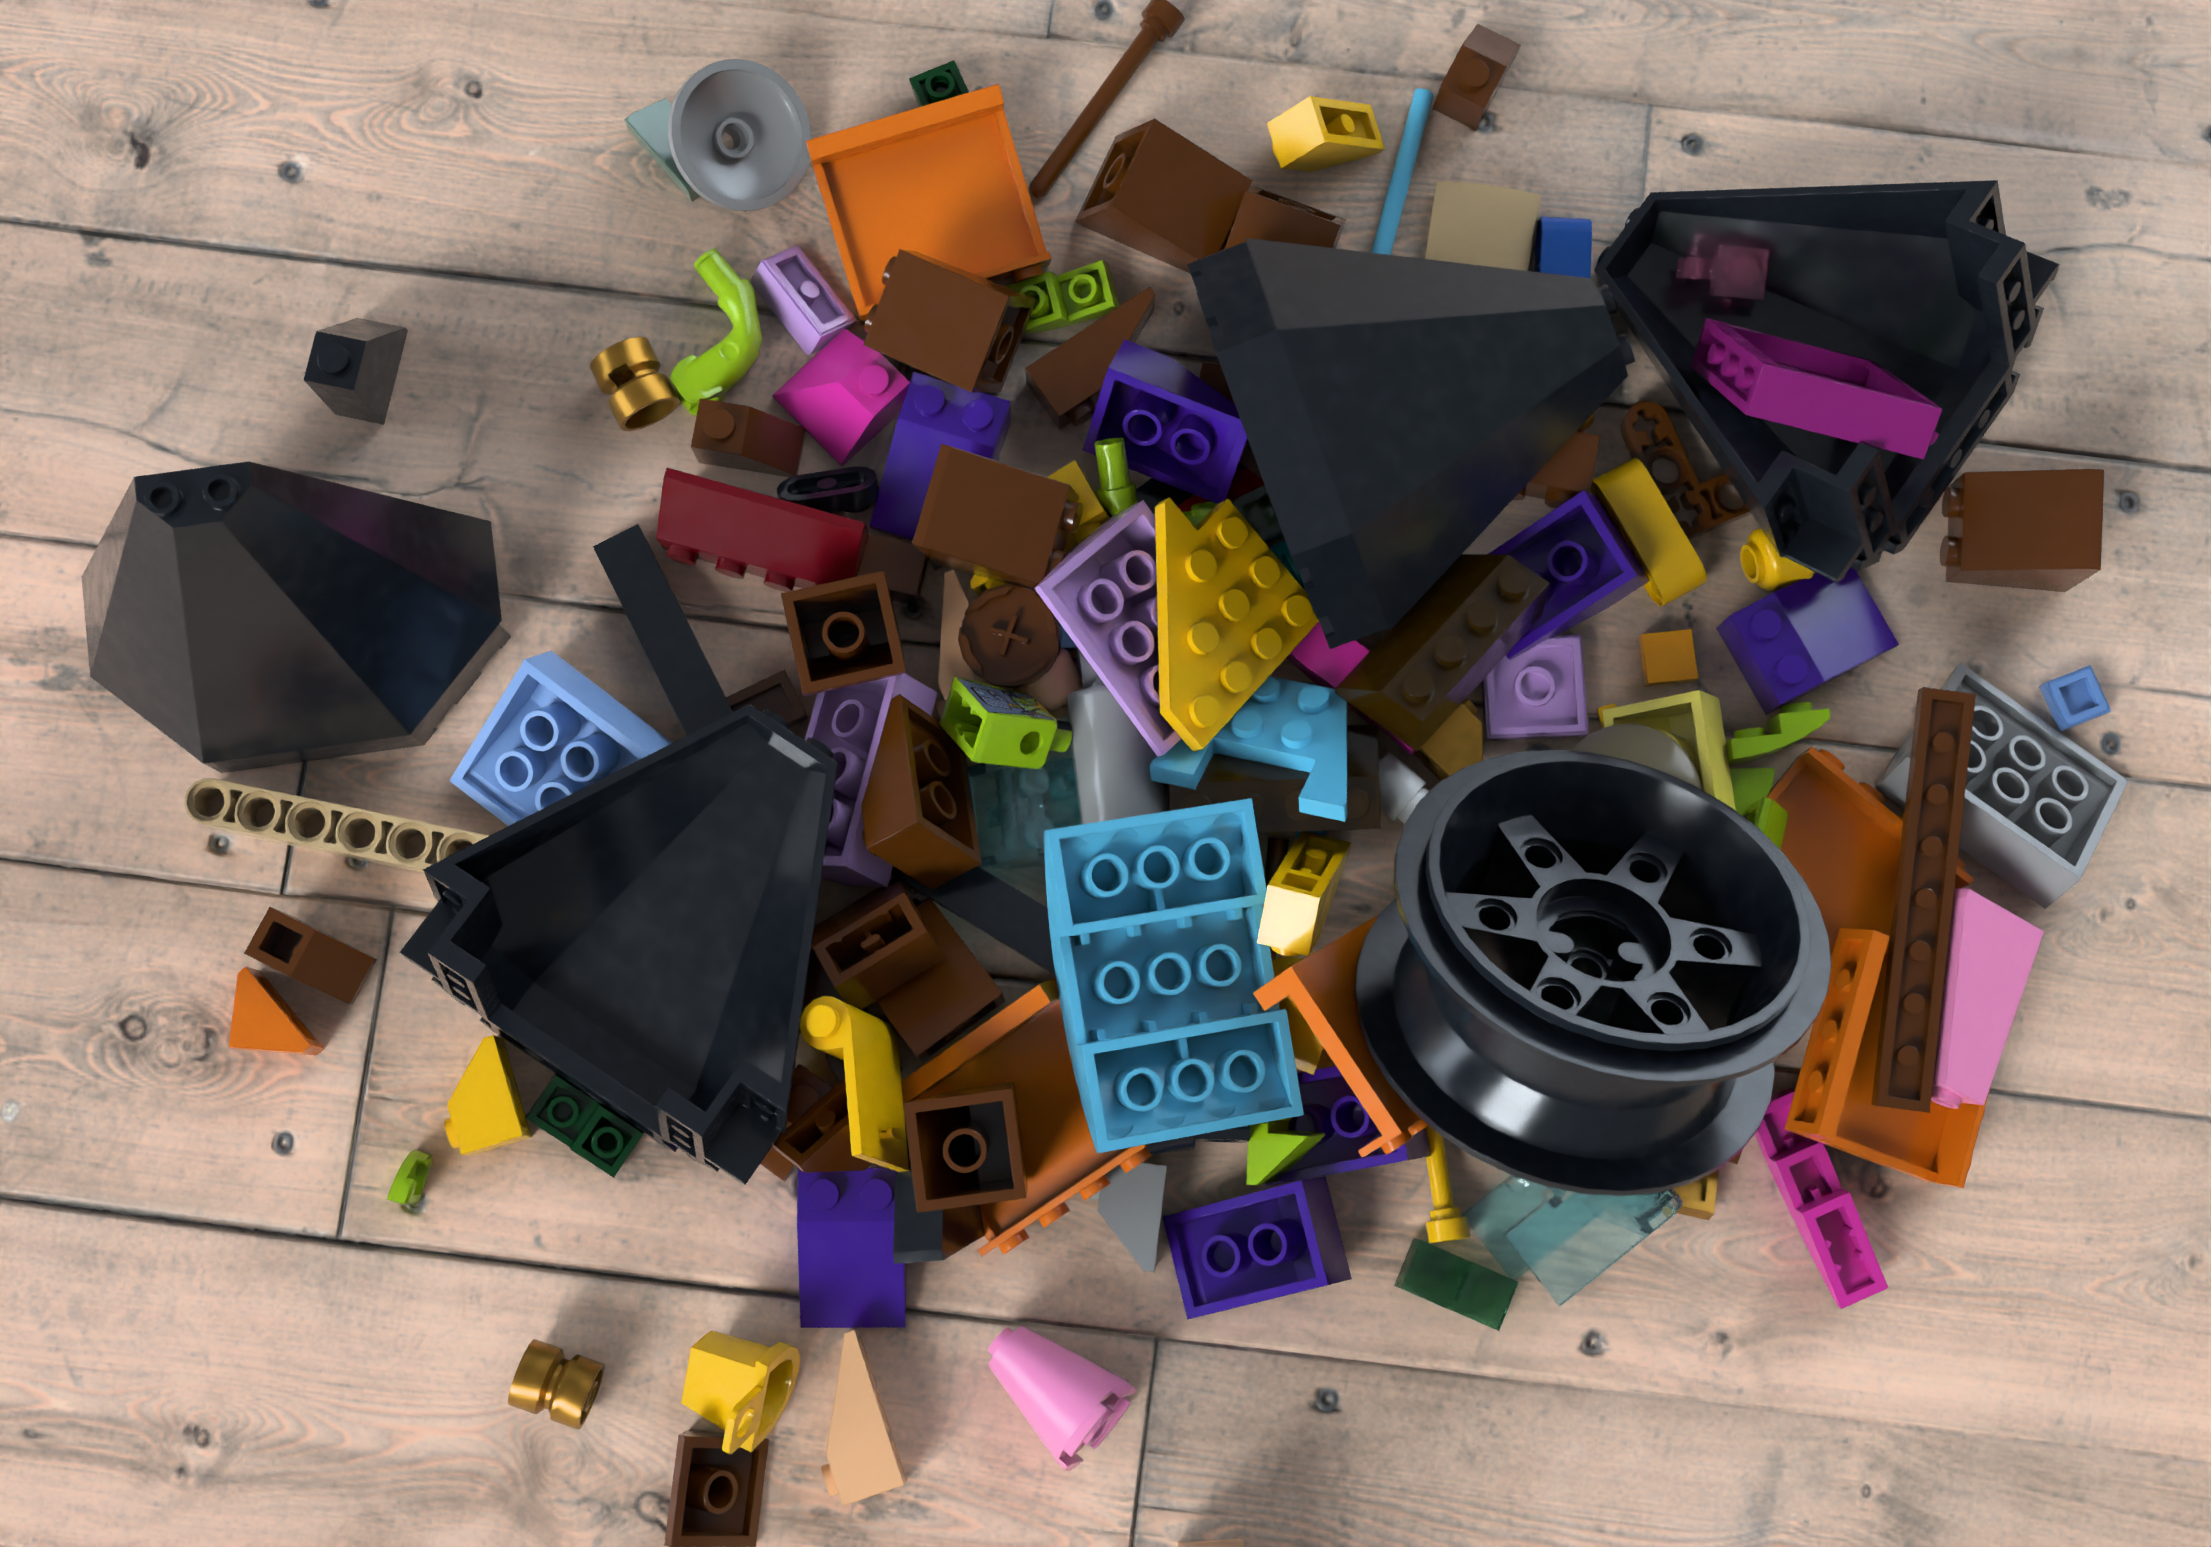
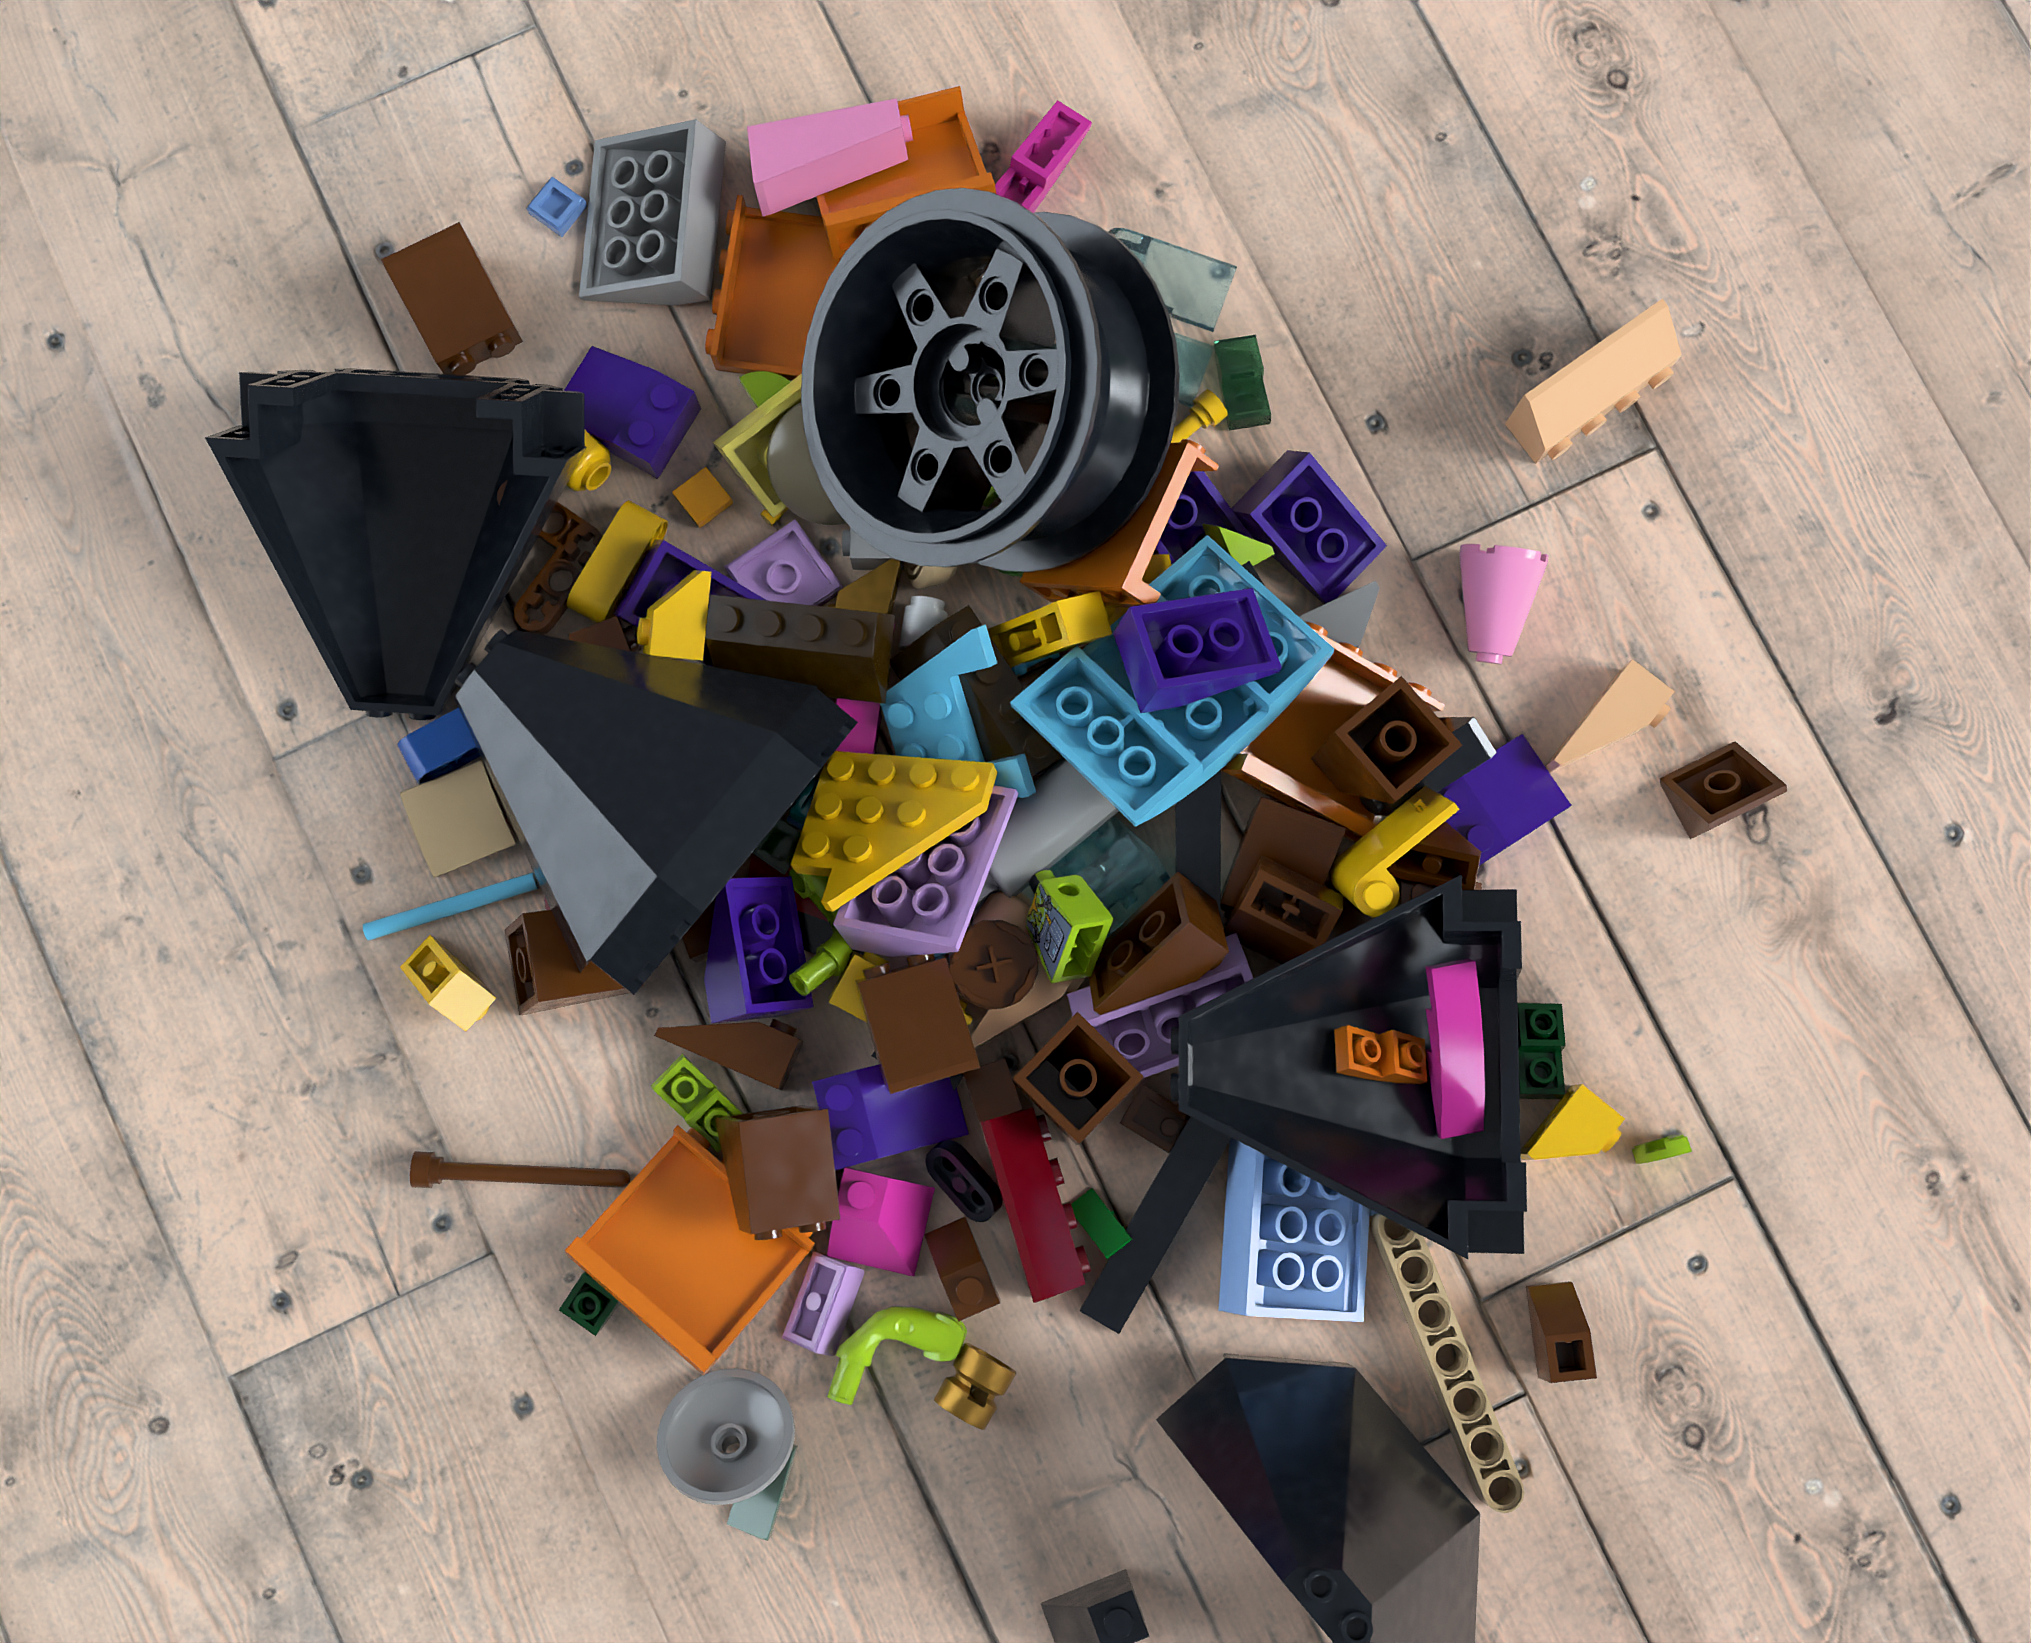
camera: 120 degrees left, 0 degrees up
orange slope [228,967,324,1056] -> none
pearl gold wheel [508,1339,605,1430] -> none
yellow container [681,1330,800,1454] -> none
reddish brown slope [1075,118,1253,273] -> none
reddish brown slope [1433,23,1521,131] -> none
clear pink plate [1676,245,1769,300] -> none
magenta window [1690,318,1942,459] -> none
lime slope [1726,702,1831,766] -> none
lime slope [1747,797,1788,850] -> none
reddish brown plate [1871,687,1976,1113] -> none
none -> yellow slope [637,570,712,661]
none -> green window [1071,1188,1132,1259]
none -> dark purple slope [1113,588,1282,713]
none -> orange slope [1334,1025,1427,1084]
none -> dark pink slope [1425,959,1485,1139]

